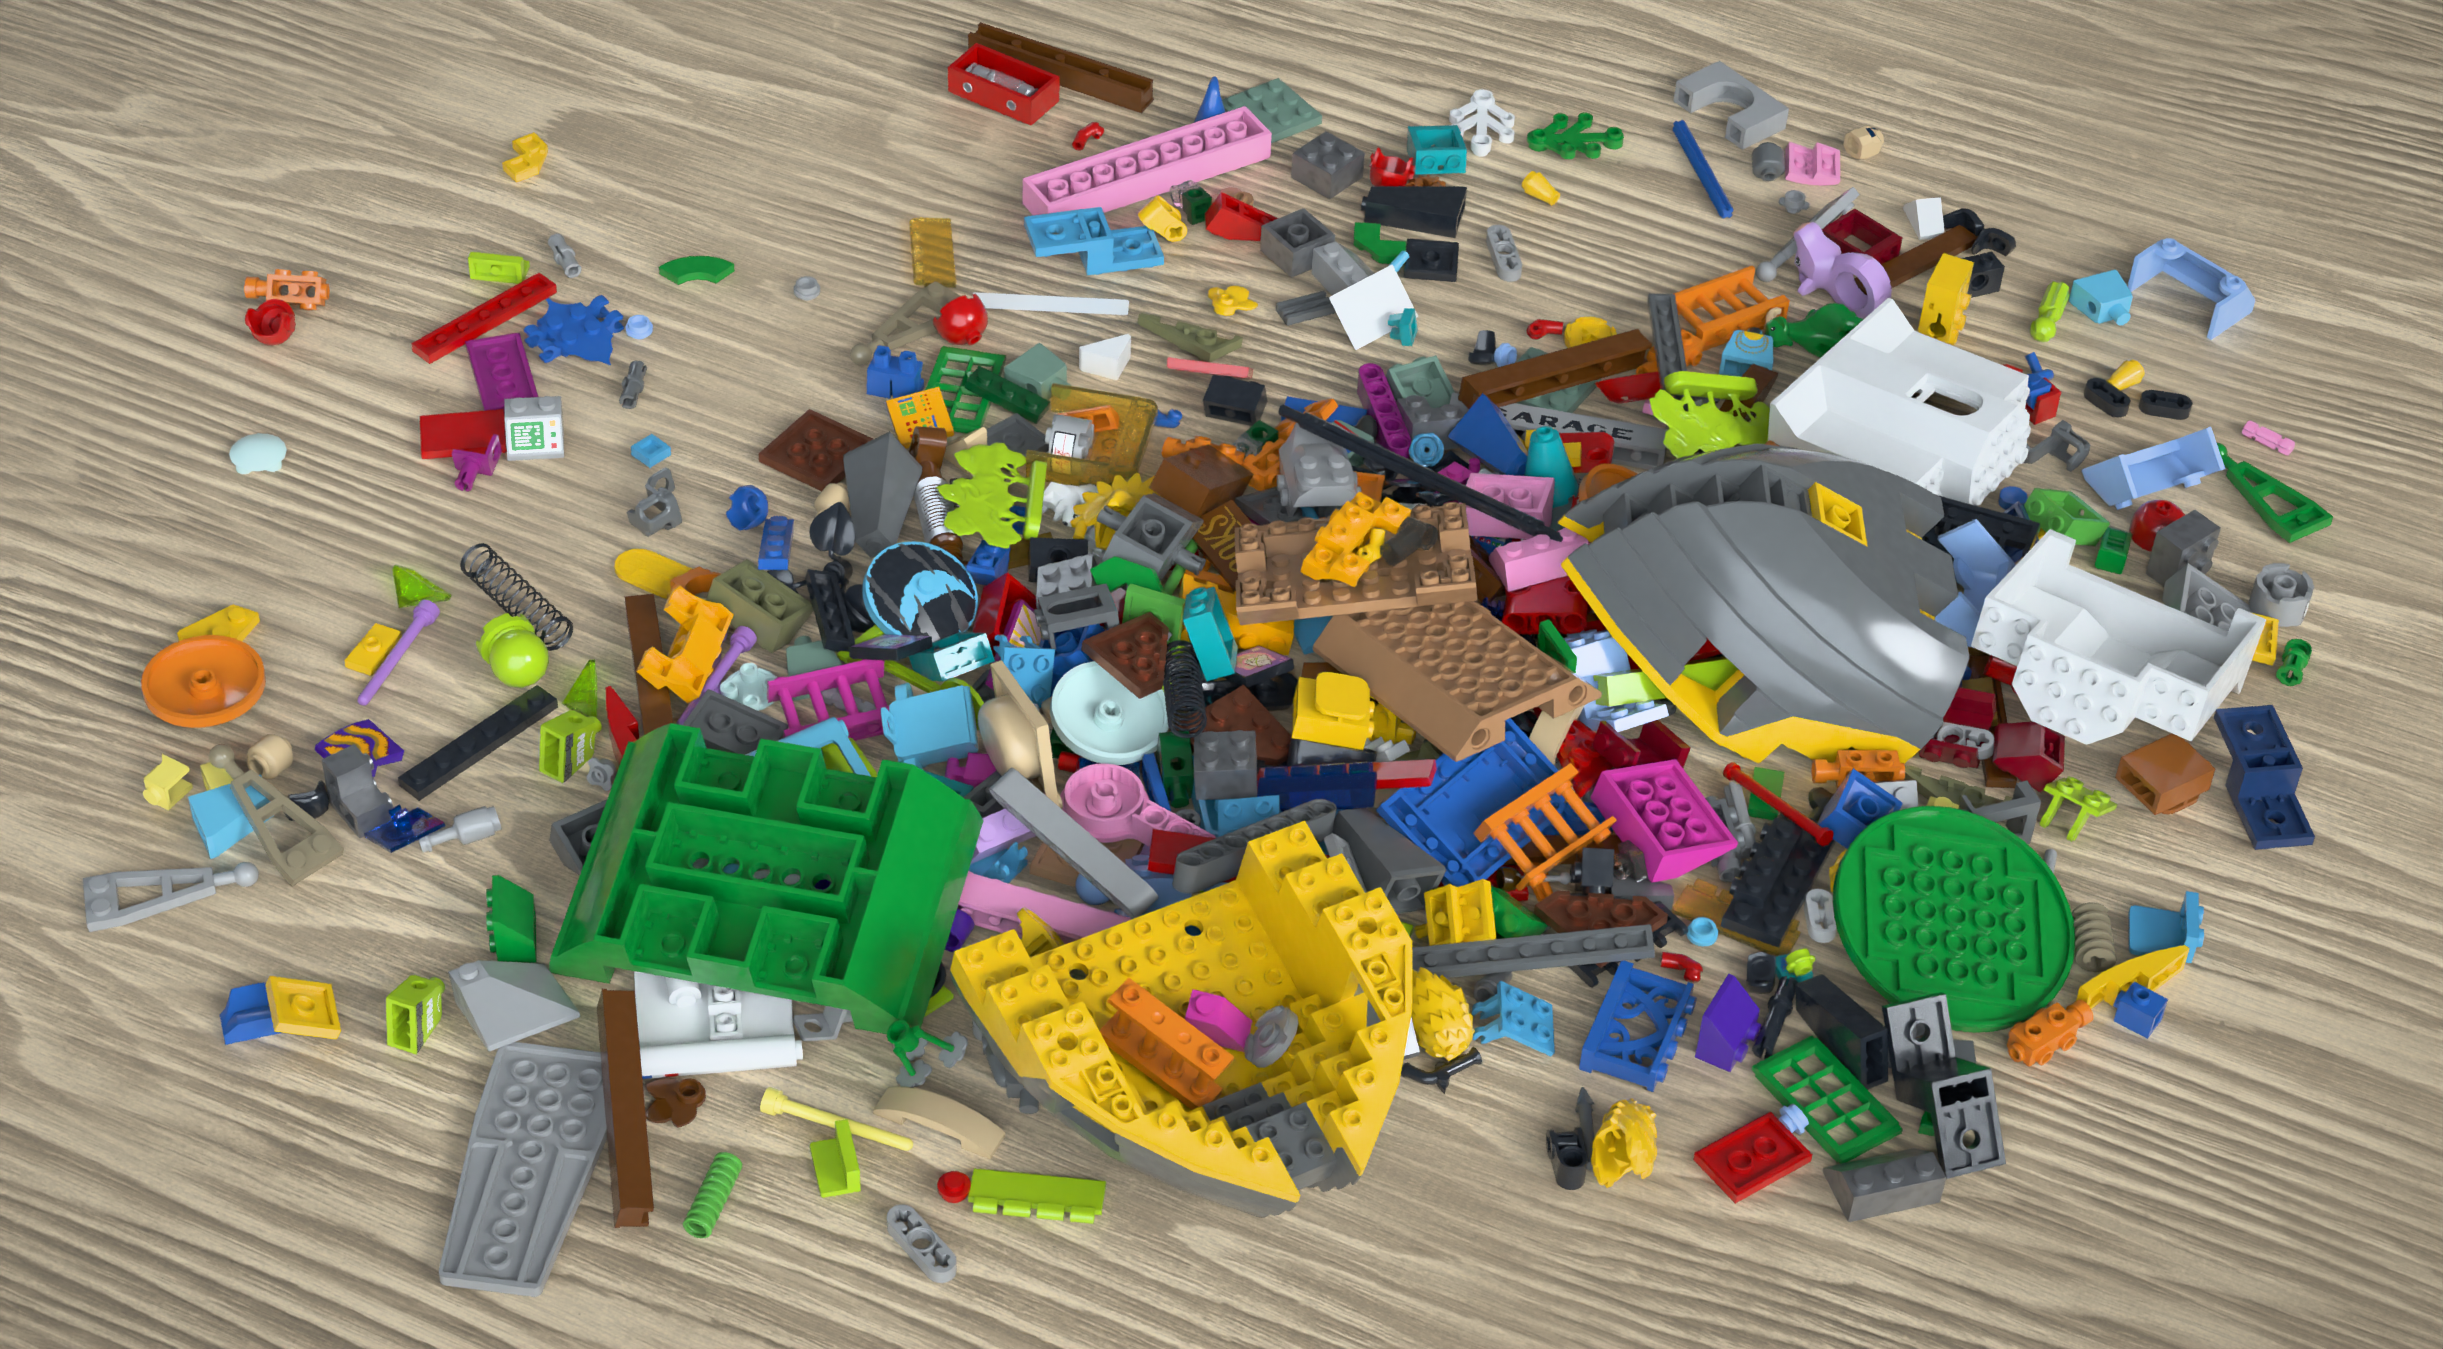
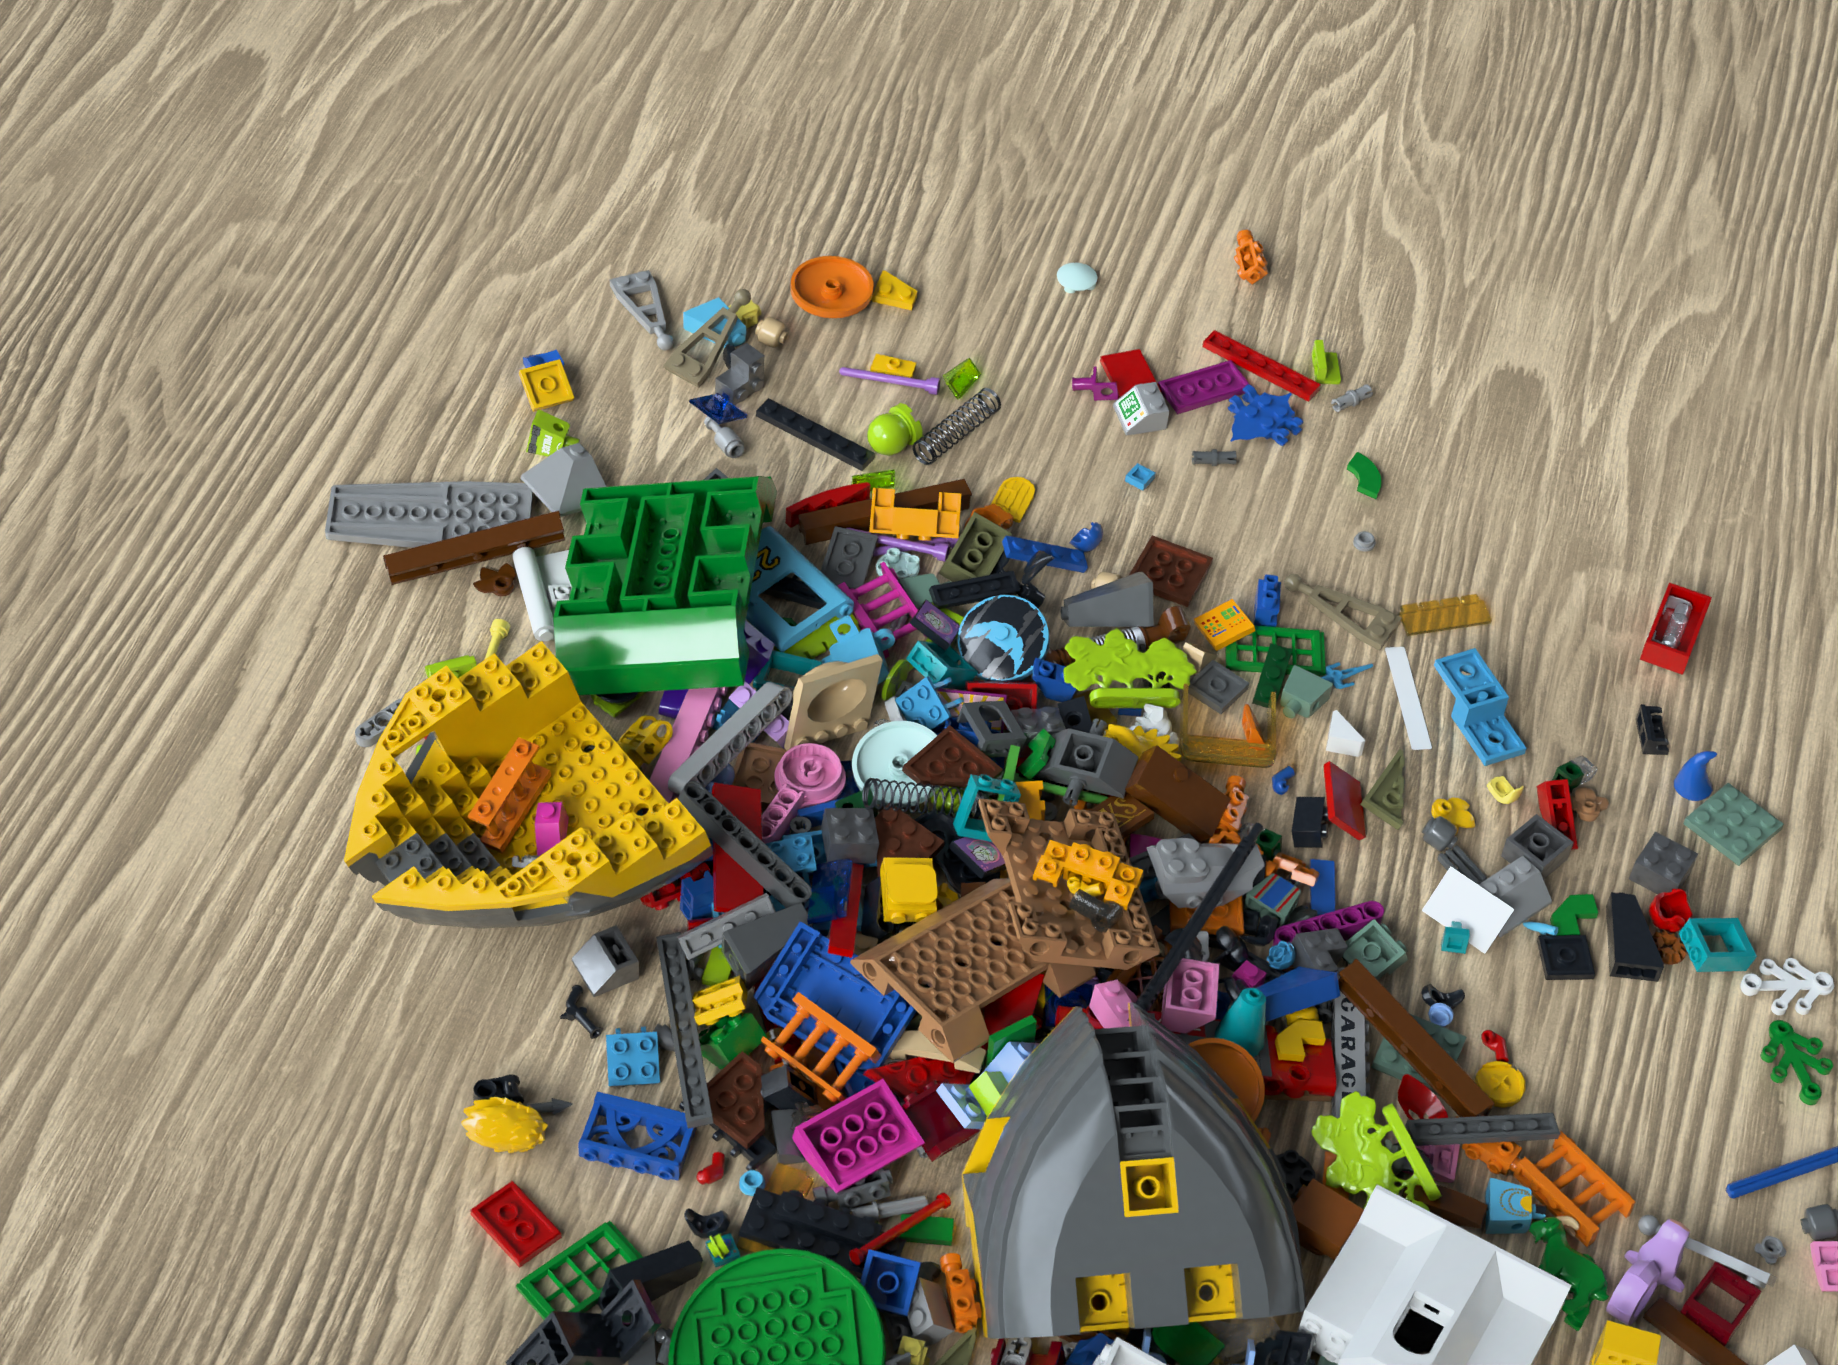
camera: 80 degrees right, 5 degrees up
light yellow window [143,754,193,811] -> none
red cap [245,299,296,346] -> none
slope [315,719,404,777] -> none
green slope [486,875,537,963] -> none
yellow tile [502,132,548,183] -> none
lime torso [539,710,602,783] -> none
light grey plate [586,757,617,791] -> none
light blue plate [625,315,653,339] -> none
dark grey piece [627,467,682,537] -> none
bright green piece [683,1152,743,1239] -> none
red cylinder [933,294,988,345] -> none
reddish brown tile [968,22,1154,113] -> none
bright pink brick [1023,106,1272,216] -> none
light grey brick [1044,414,1094,475] -> none
red arm [1072,122,1104,151] -> none
yellow piece [1138,195,1187,242] -> none
yellow head [1411,967,1475,1061] -> none
light grey beam [1486,225,1522,282] -> none
yellow cone [1521,171,1560,206] -> none
dark purple slope [1695,973,1761,1072] -> none
black pin [1752,976,1798,1059] -> none
light blue plate [1779,1104,1809,1135] -> none
flat silver slope [1823,1148,1946,1222] -> none
none -> dark azure piece [1321,662,1373,689]
none -> dark grey head [1422,816,1458,851]
none -> light yellow hair [1487,776,1524,804]
none -> black hinge [1636,704,1669,755]

